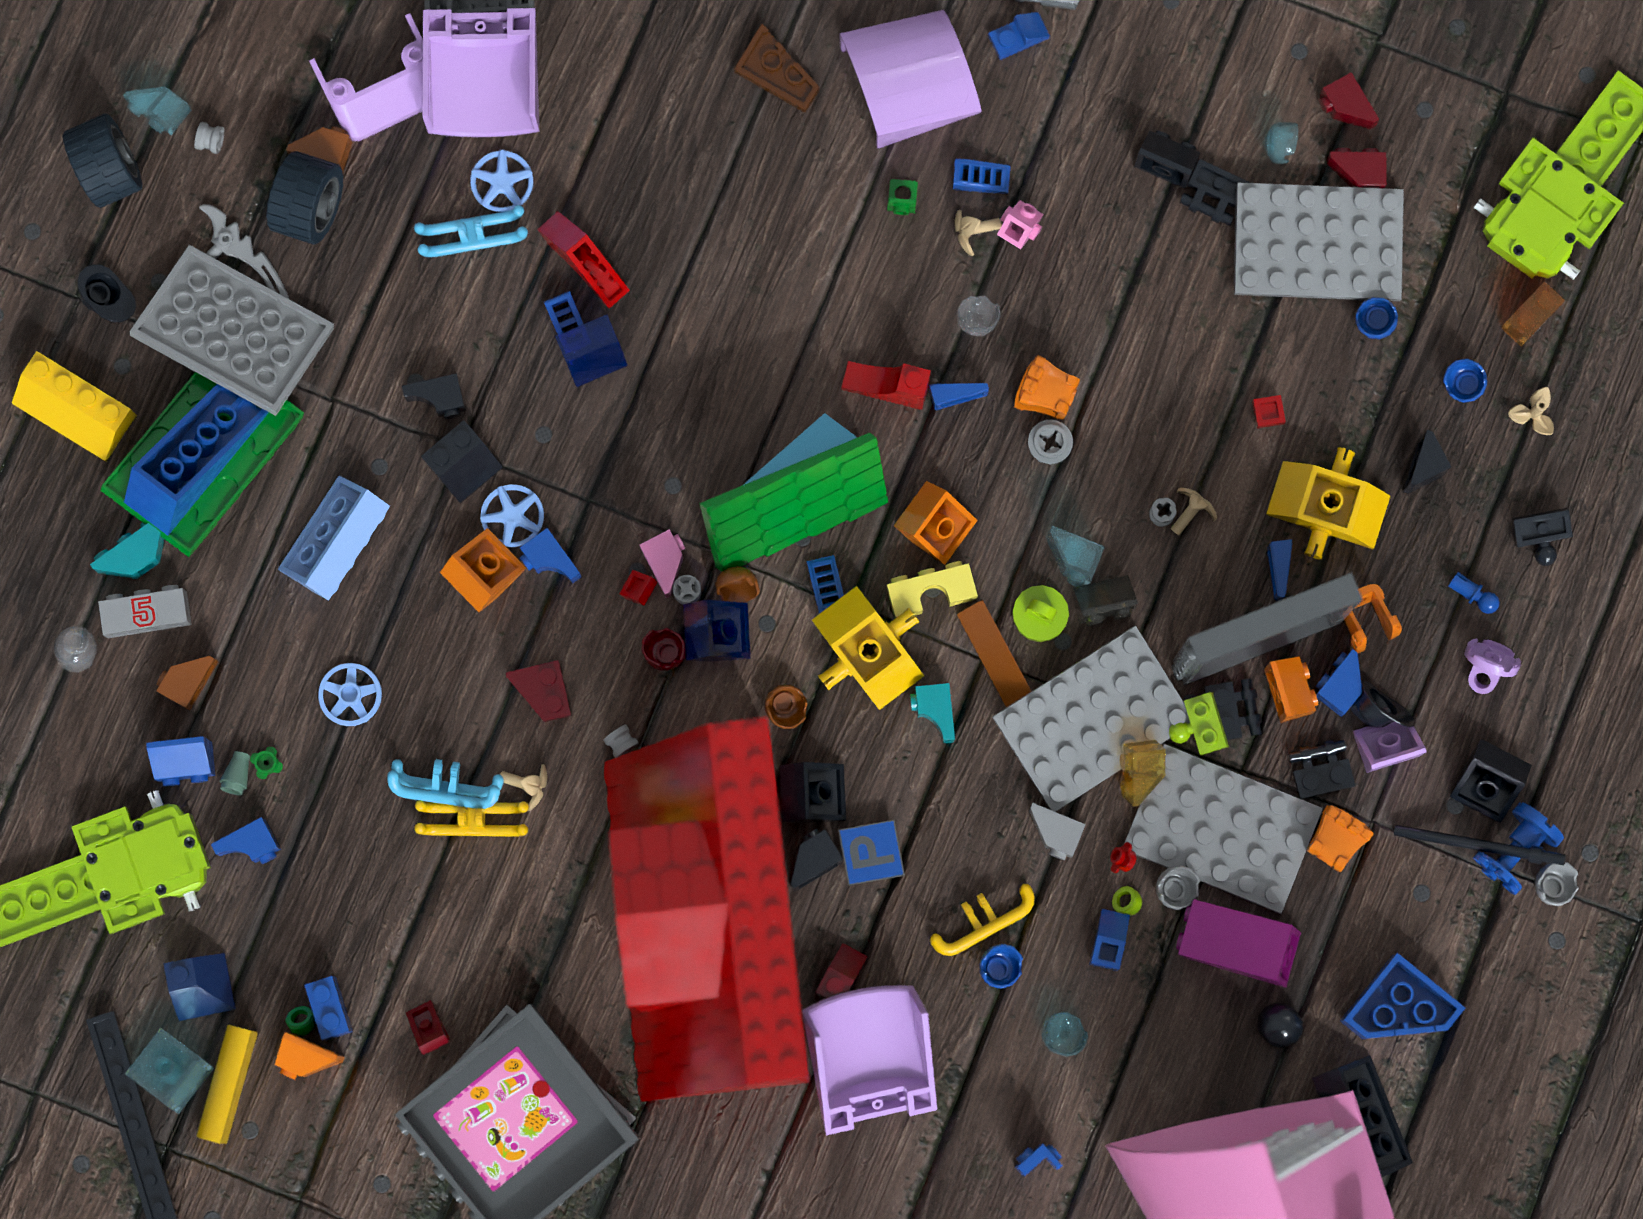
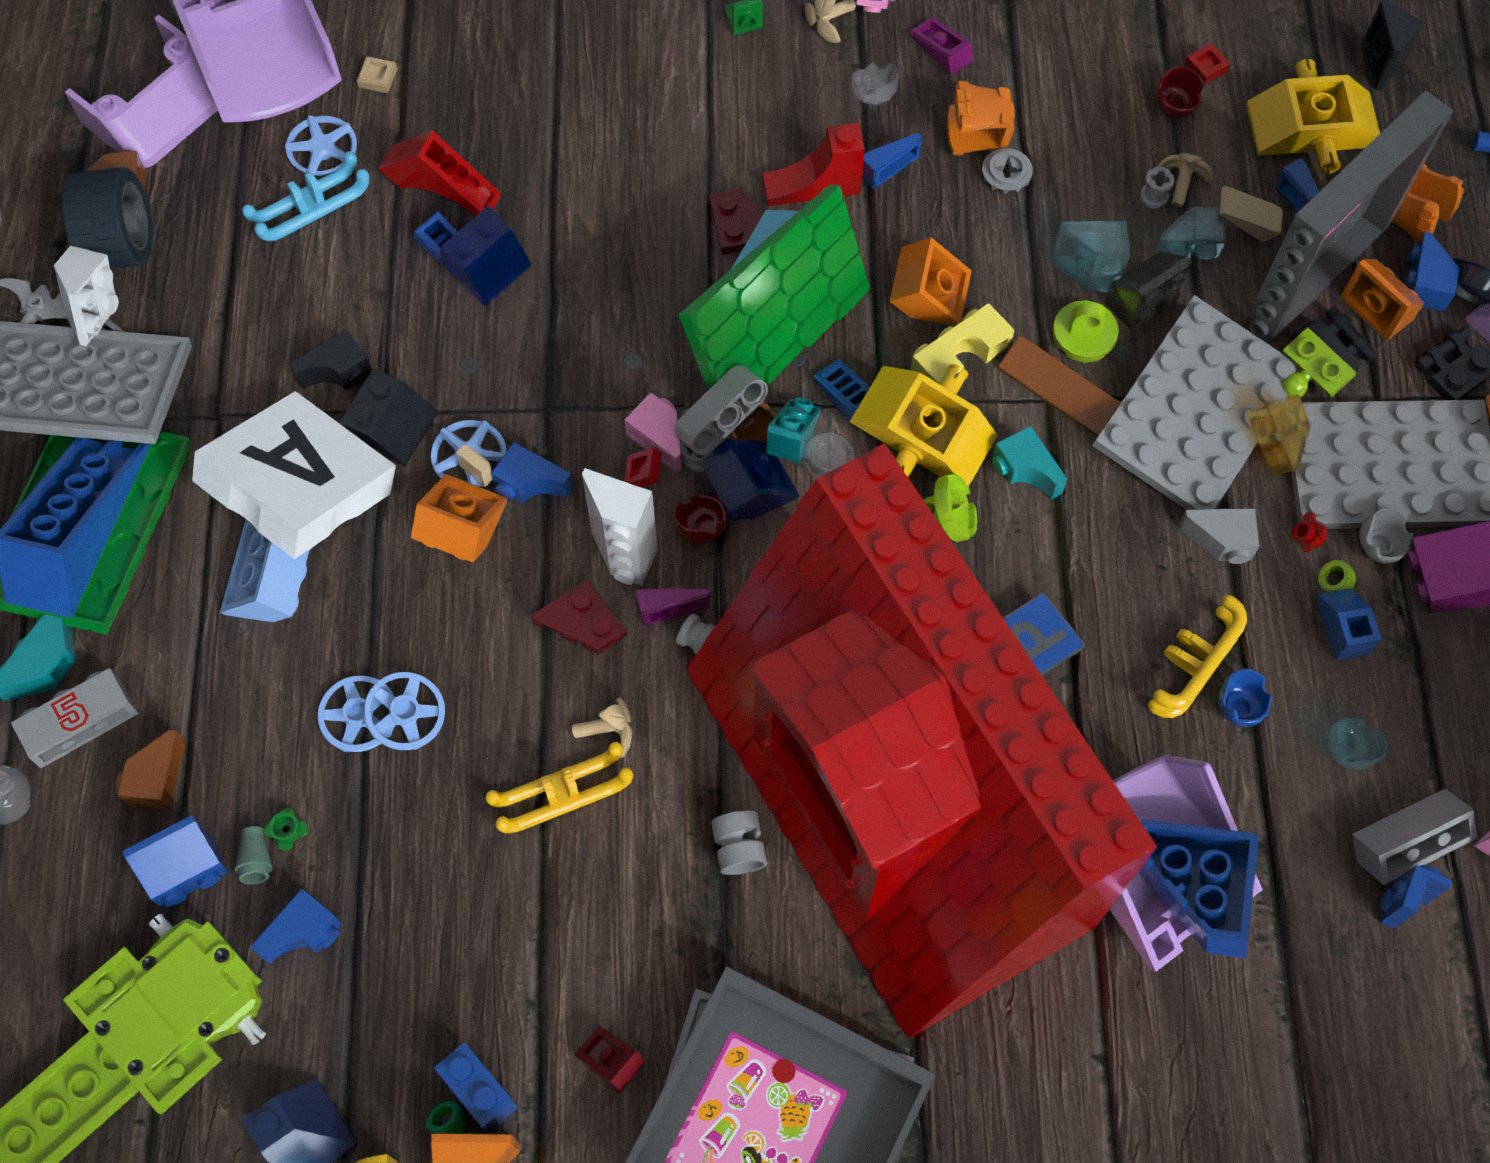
camera: 25 degrees left, 15 degrees down
medium azure piece [387,759,504,809] -> none
none -> white slope [54,246,118,346]
none -> white tile [192,391,396,559]
none -> tan tile [357,56,397,93]
none -> light blue wheel [364,672,445,750]
none -> tan tile [456,444,493,487]
none -> white slope [582,468,658,586]
none -> magenta slope [635,589,710,626]
none -> light grey beam [675,365,768,455]
none -> dark red wing [709,189,763,254]
none -> light grey wheel [711,811,767,875]
none -> teal slope [767,397,821,463]
none -> clear hair [803,432,854,478]
none -> magenta slope [909,17,973,74]
none -> lime tile [923,473,978,543]
none -> blue brick [1138,819,1259,959]
none -> dark red hair [1155,66,1204,118]
none -> clear light blue slope [1155,207,1226,260]
none -> tan slope [1220,186,1283,243]
none -> light grey brick [1352,789,1477,885]

